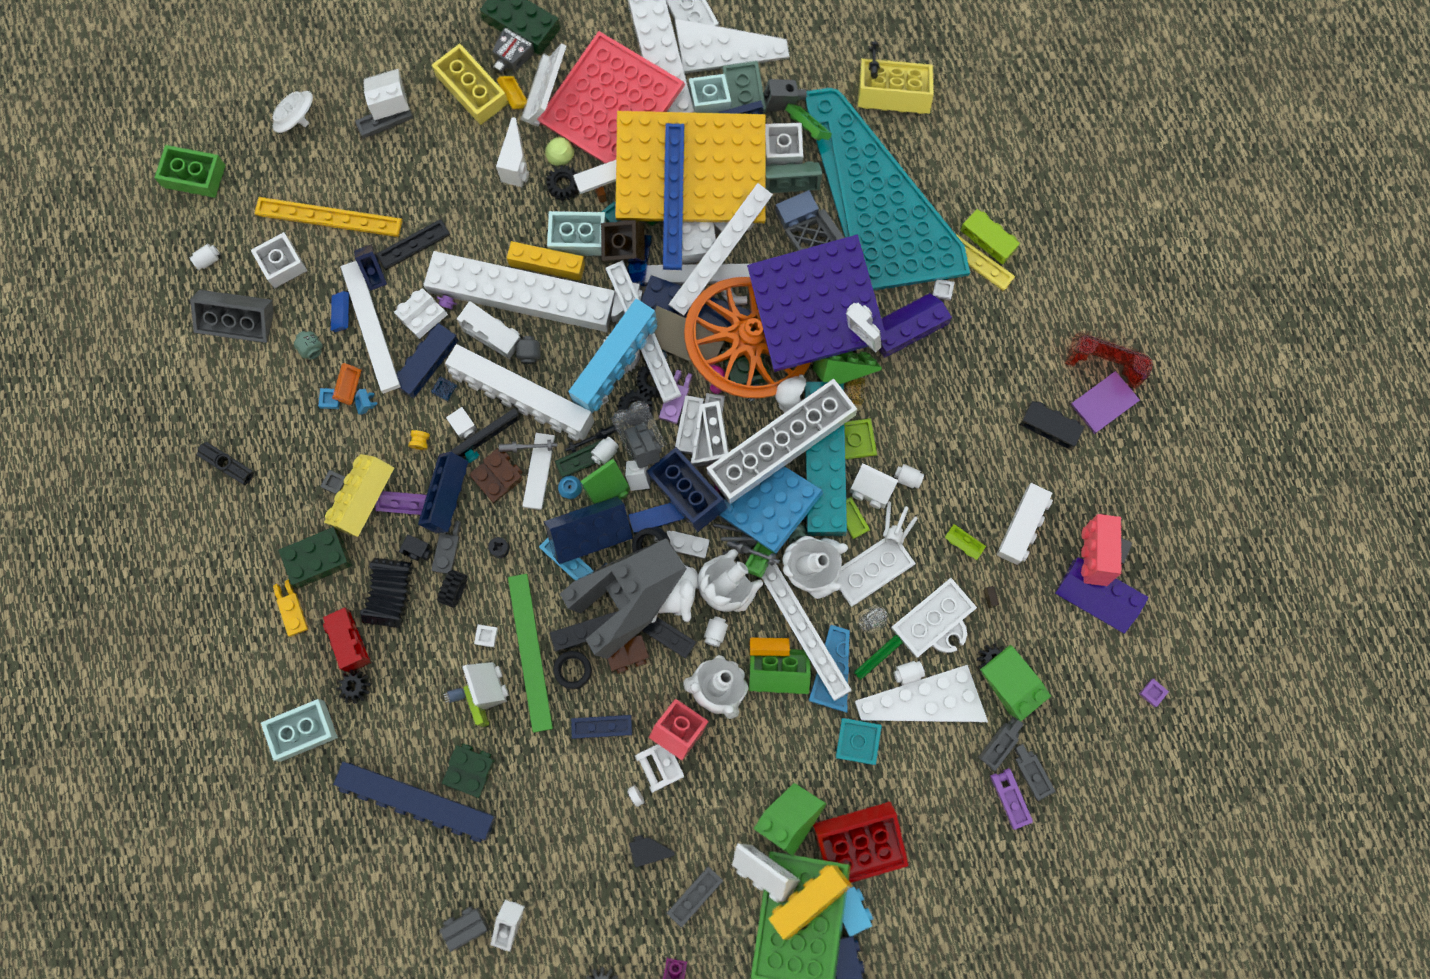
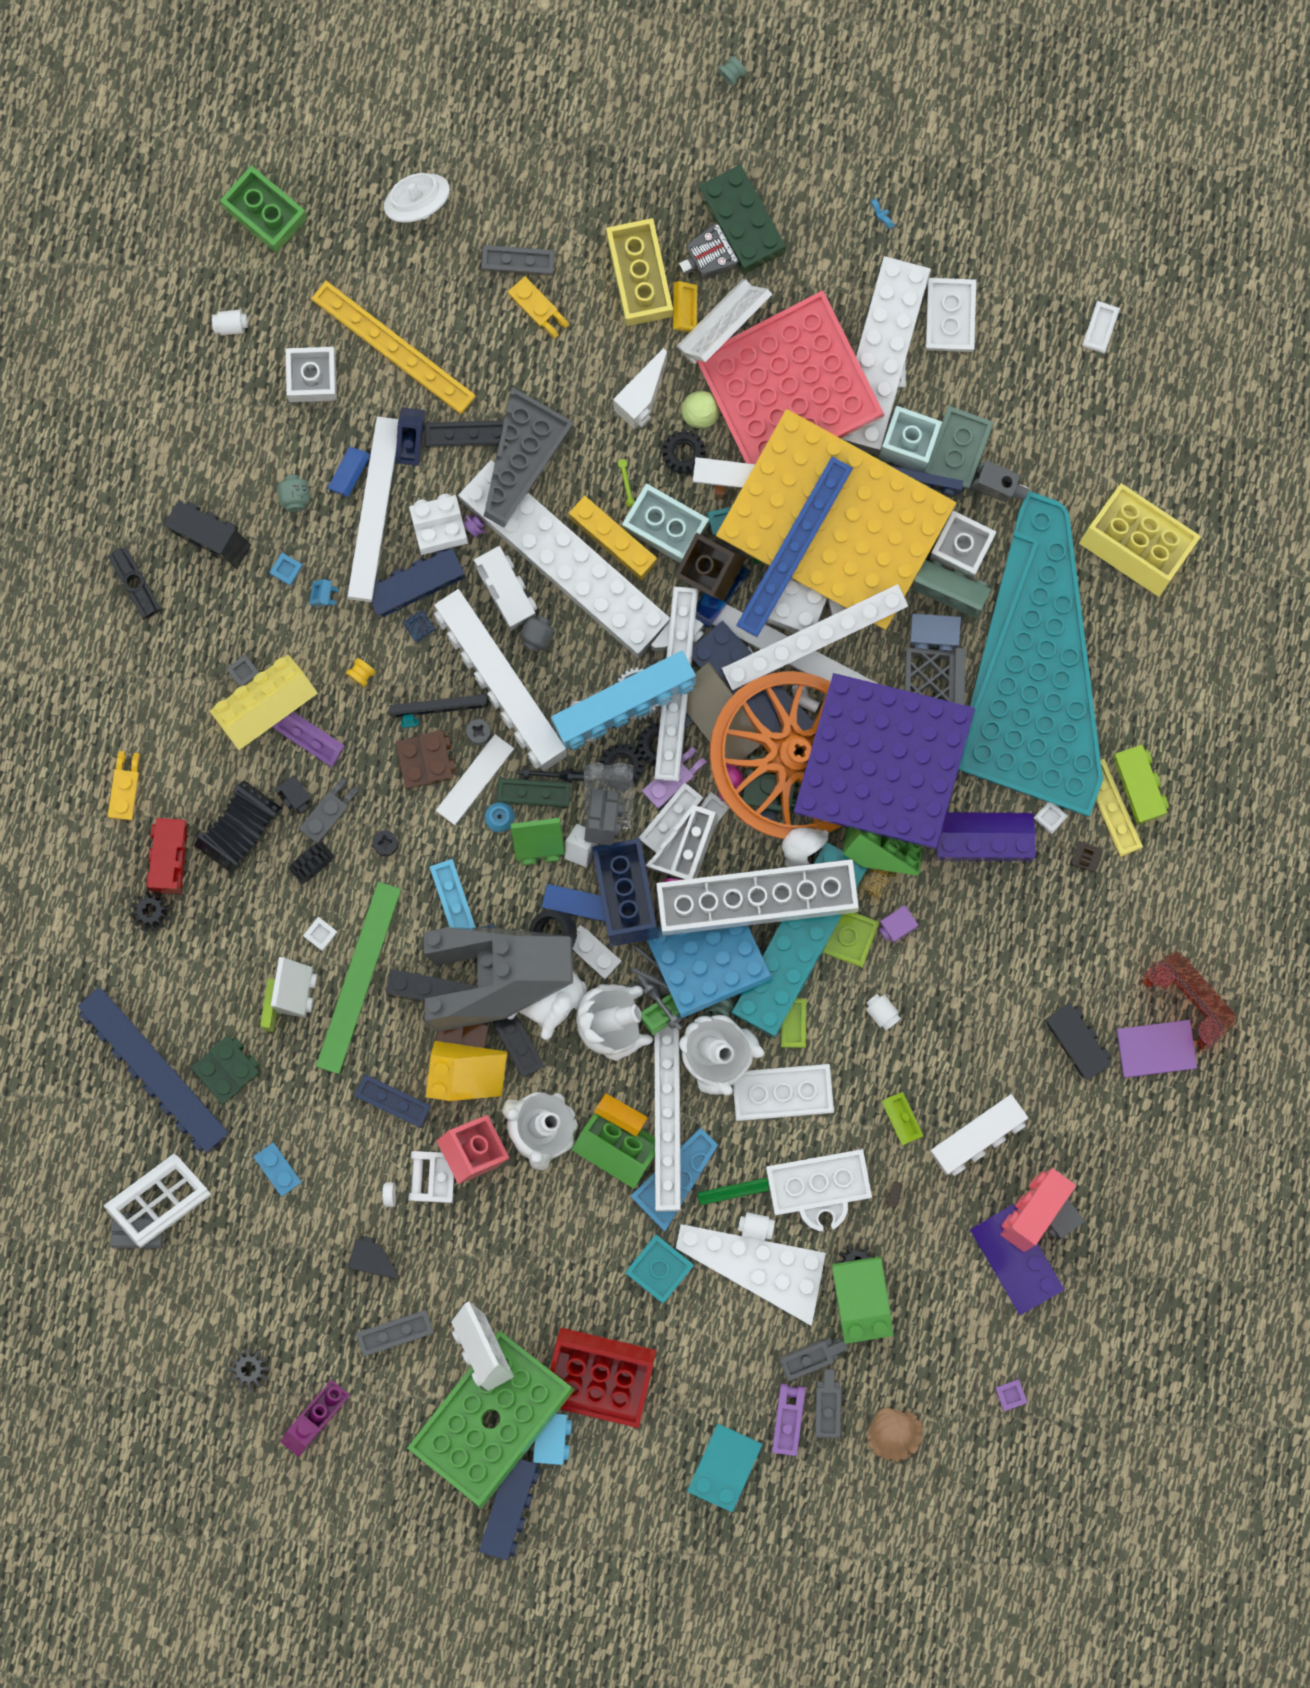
camera: 30 degrees right, 5 degrees up
dark grey slope [190,290,274,343] -> none
light aqua brick [261,699,338,762] -> none
dark green brick [278,527,353,589] -> none
orange tile [332,363,362,405] -> none
white slope [364,69,409,120] -> none
dark blue brick [418,452,468,534] -> none
sand blue piece [444,688,466,703] -> none
white brick [446,407,477,440] -> none
white slope [491,900,524,952] -> none
flat silver piece [499,440,557,453] -> none
dark blue brick [544,496,633,564] -> none
black tyre [553,651,592,690] -> none
white brick [591,437,619,465] -> none
white wing [675,19,789,73] -> none
white brick [704,617,728,647] -> none
bright green slope [753,783,827,856] -> none
yellow brick [769,865,852,940] -> none
bright green plate [785,103,832,140] -> none
white plate [846,302,881,353] -> none
white slope [850,464,898,509] -> none
clear head [858,605,888,634] -> none
black piece [869,41,880,79] -> none
white plant [883,501,918,546] -> none
none -> white piece [104,1153,211,1248]
none -> black wedge [164,500,252,569]
none -> dark azure plate [254,1143,302,1197]
none -> yellow slope [426,1041,507,1101]
none -> dark grey wheel [466,719,491,746]
none -> dark grey wing [483,387,574,528]
none -> yellow hinge [508,276,569,339]
none -> lime hinge [618,459,635,507]
none -> teal slope [687,1423,763,1513]
none -> medium nougat hair [867,1407,923,1462]
none -> medium lavender brick [879,905,918,944]
none -> dark brown tile [1071,841,1102,873]

